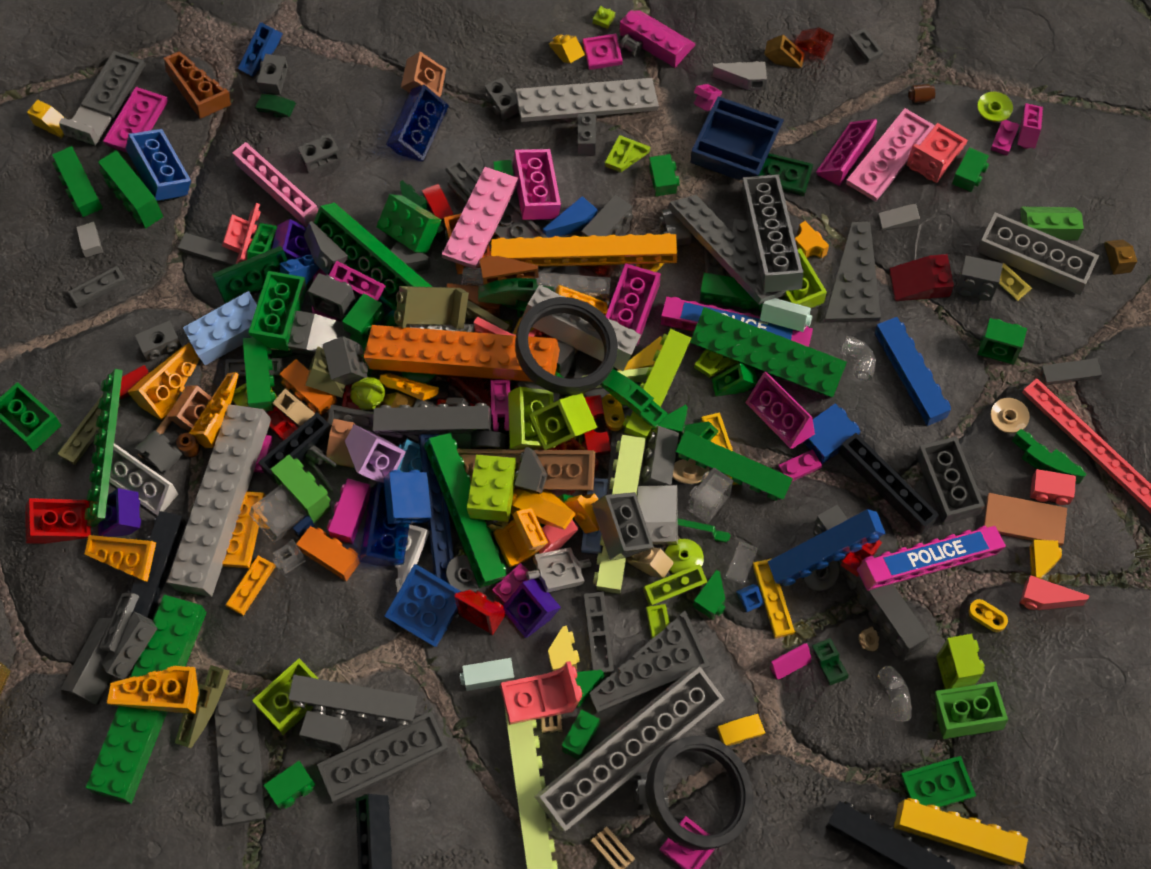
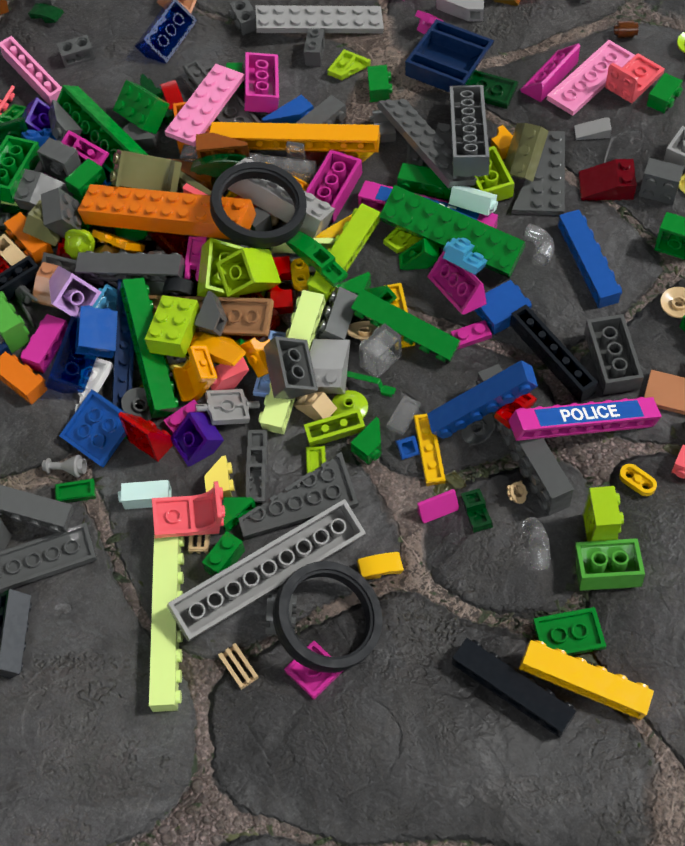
camera: 10 degrees right, 5 degrees down
none -> light grey piece [42,455,87,478]
none -> green tile [55,478,96,503]
none -> clear tile [286,141,307,171]
none -> dark azure plate [443,237,488,275]
none -> olive slope [504,123,549,182]

